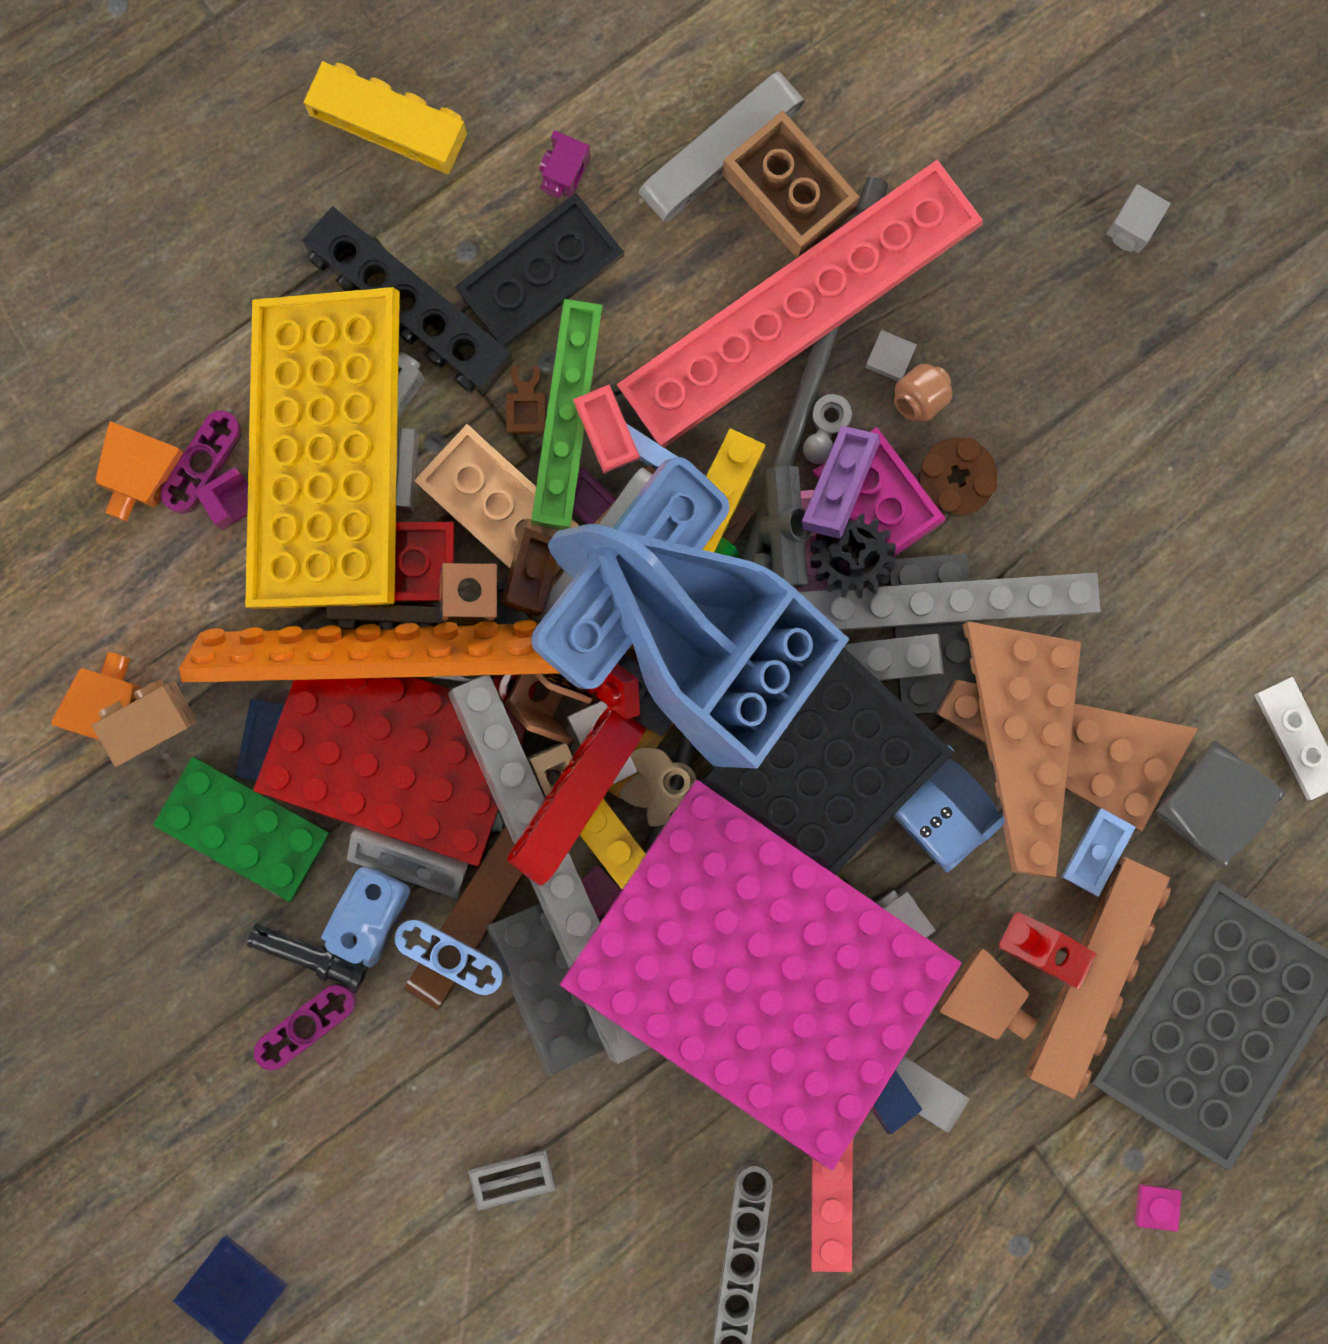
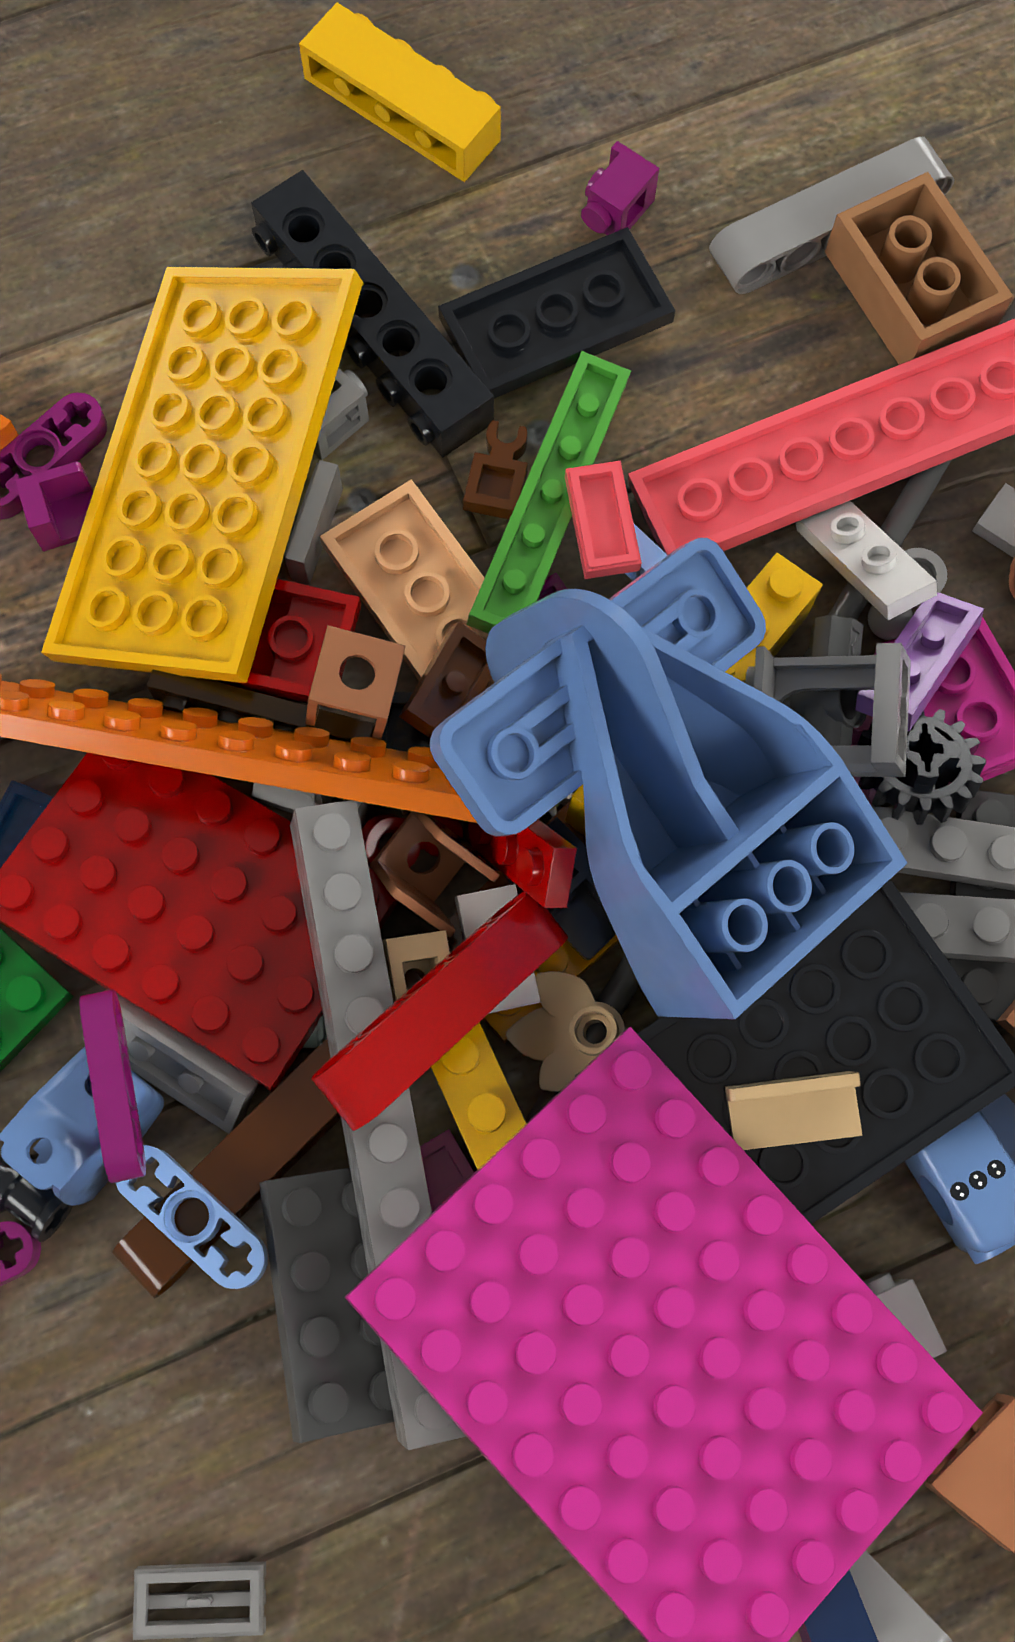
camera: 10 degrees right, 10 degrees down
none -> magenta beam [79,989,146,1183]
none -> tan panel [725,1071,862,1150]
none -> light grey panel [745,643,911,777]
none -> white plate [796,501,937,620]

